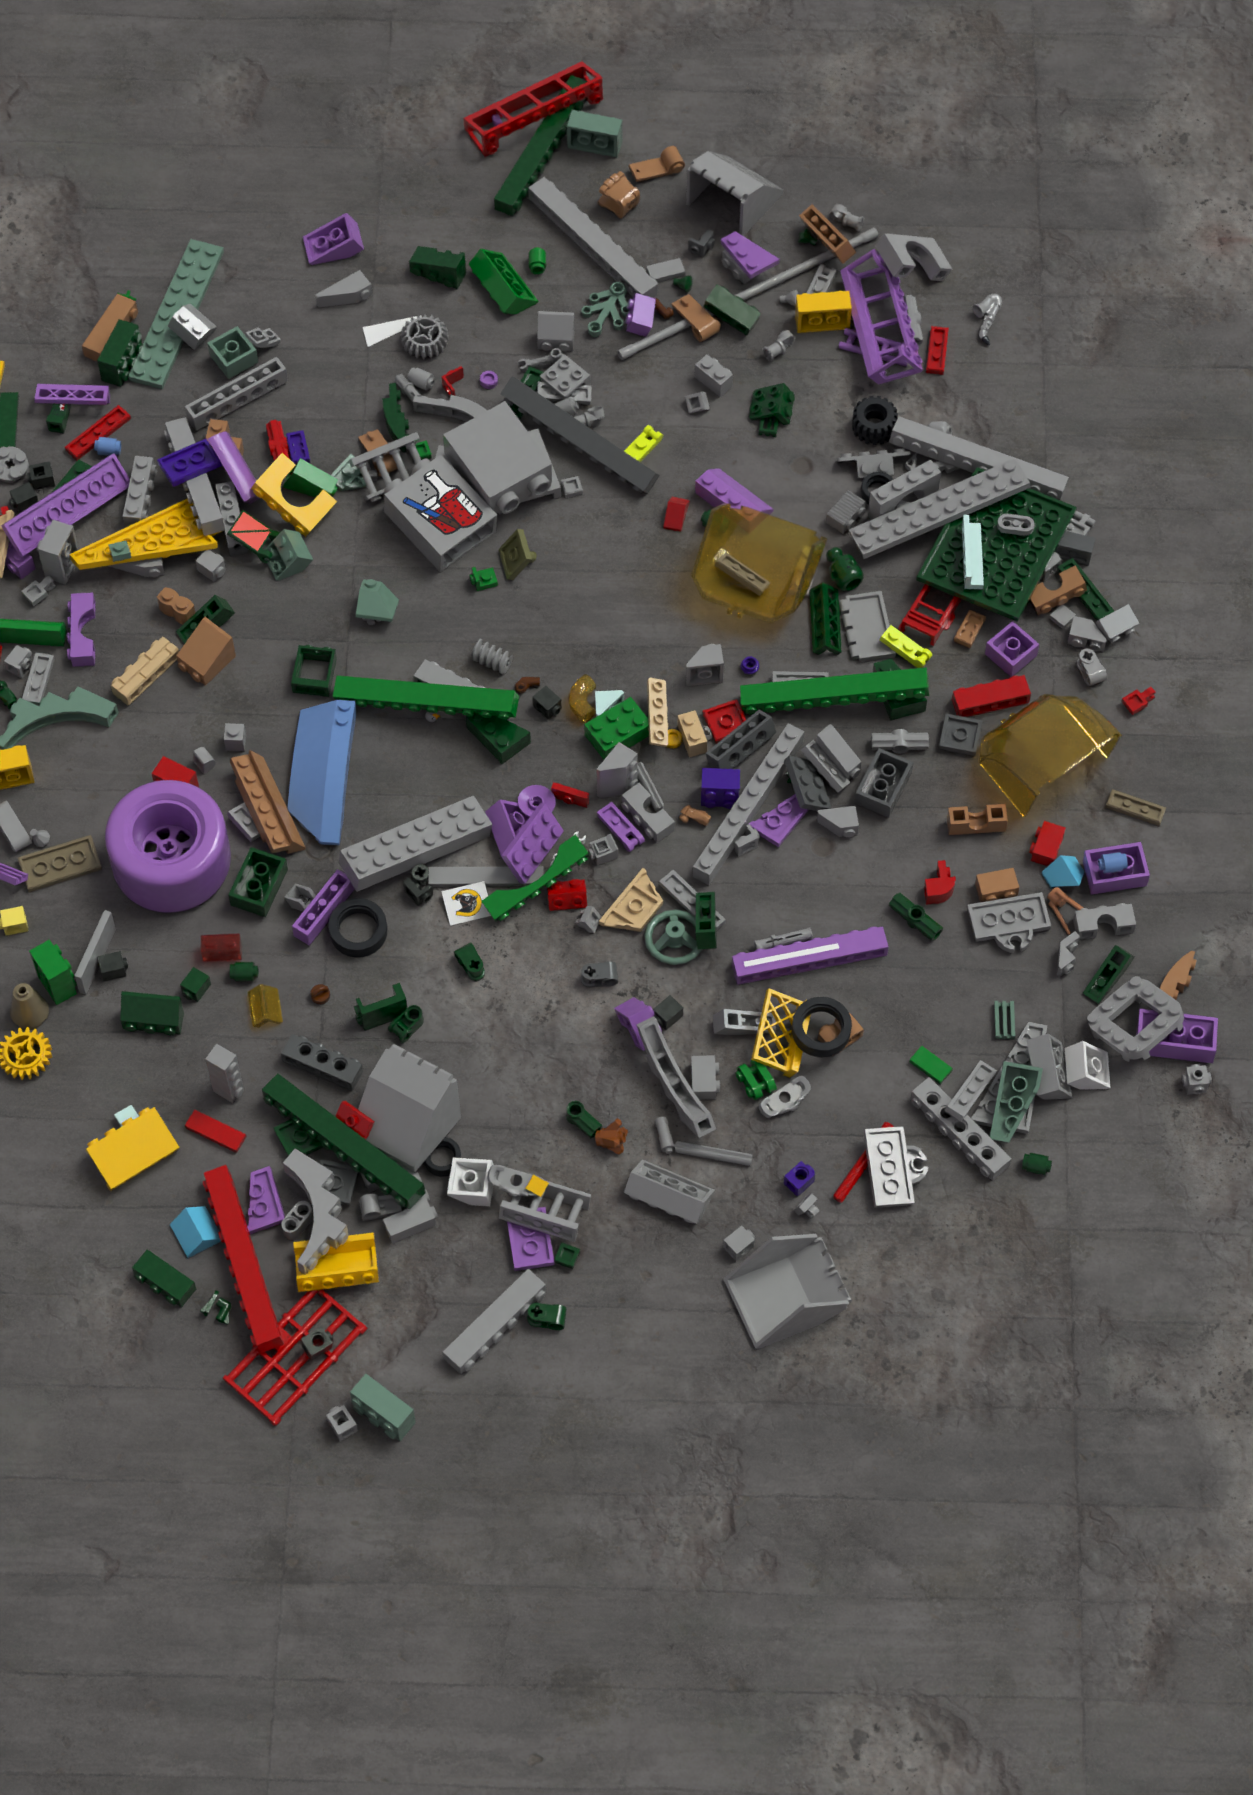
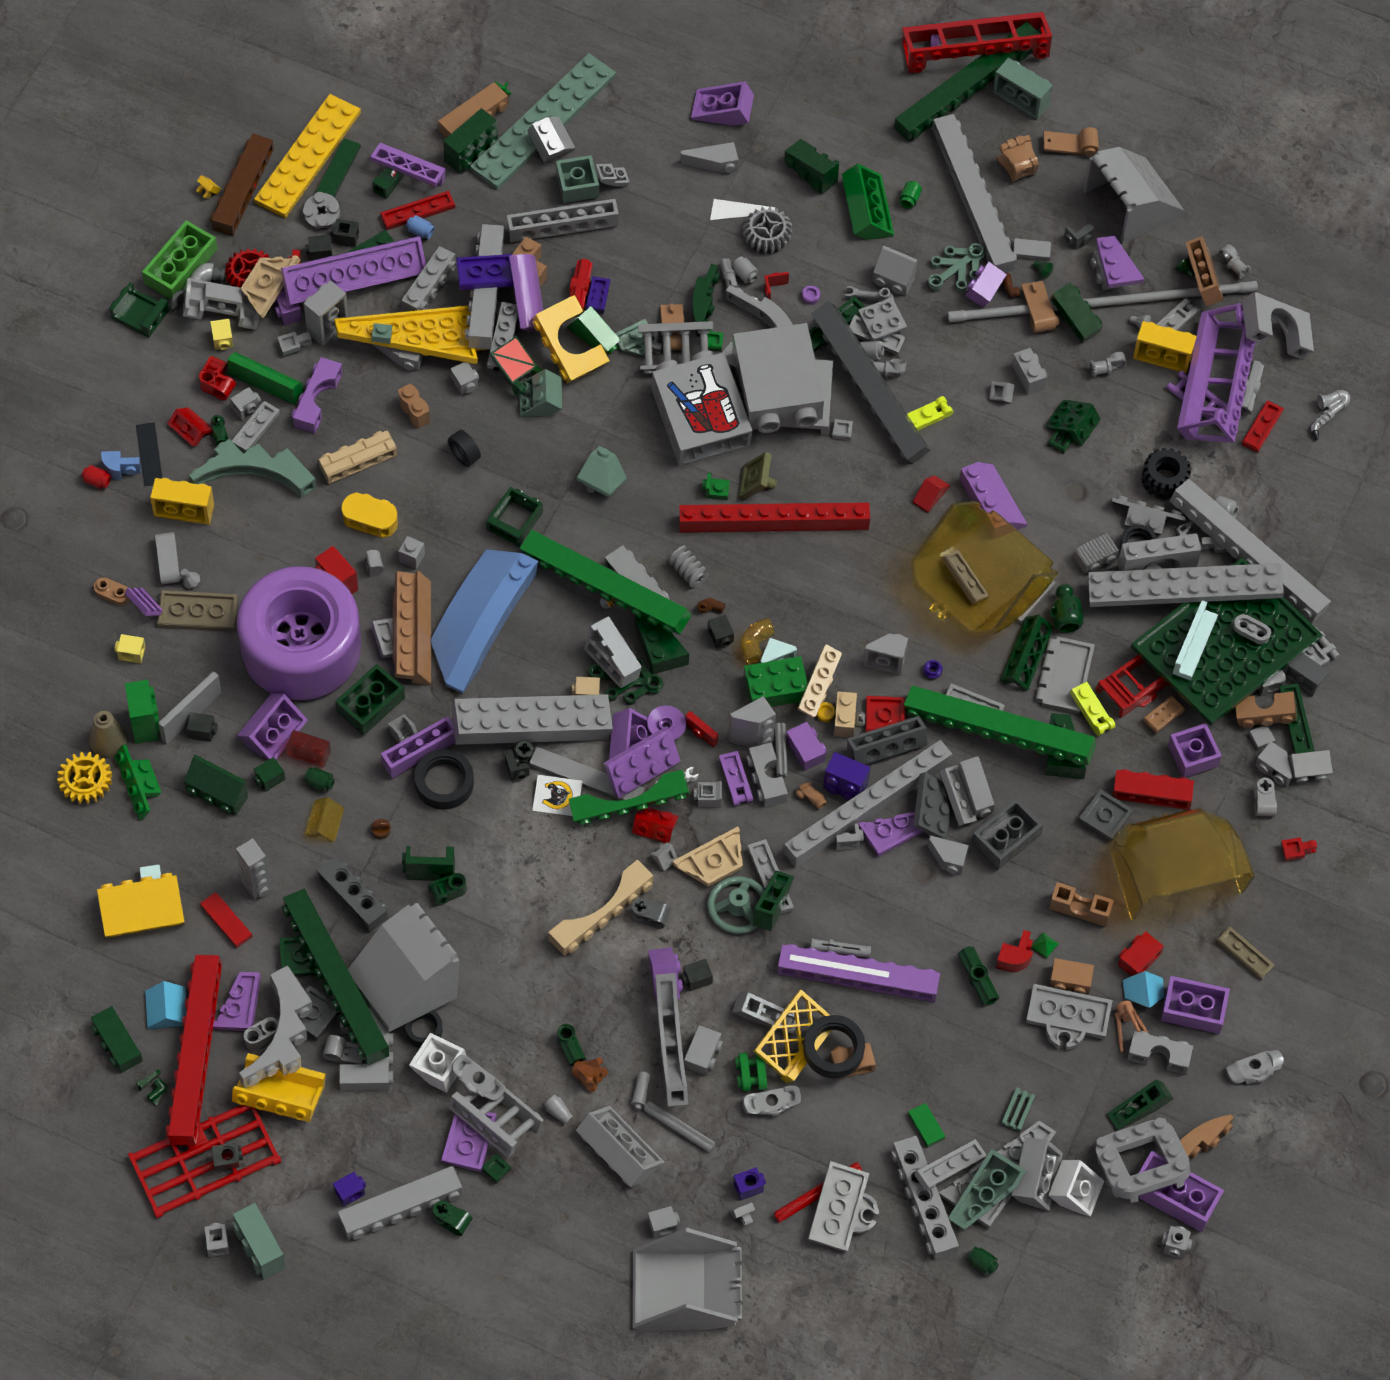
camera: 20 degrees right, 0 degrees up
dark green slope [176,595,235,644] -> none
medium nougat slope [176,617,236,686] -> none
red plate [335,1101,375,1139] -> none
dark green piece [454,942,485,981] -> none
yellow sticker [525,1175,549,1197] -> none
light grey piece [871,729,929,754] -> none
light grey slope [1057,931,1080,977] -> none
medium blue brick [1098,852,1128,874] -> none
none -> green bracket [115,745,161,820]
none -> medium lavender slope [237,693,308,760]
none -> dark purple brick [333,1172,366,1207]
none -> yellow brick [342,492,398,538]
none -> black tyre [447,429,481,467]
none -> light grey cone [544,1094,573,1125]
none -> tan arch [548,859,653,957]
none -> tan brick [572,677,600,695]
none -> light grey wedge [584,616,642,688]
none -> dark green plant [589,658,663,705]
none -> red brick [679,502,870,533]
none -> medium lavender brick [786,722,827,771]
none -> green slope [1031,932,1059,959]
none -> light grey piece [1226,1050,1284,1084]

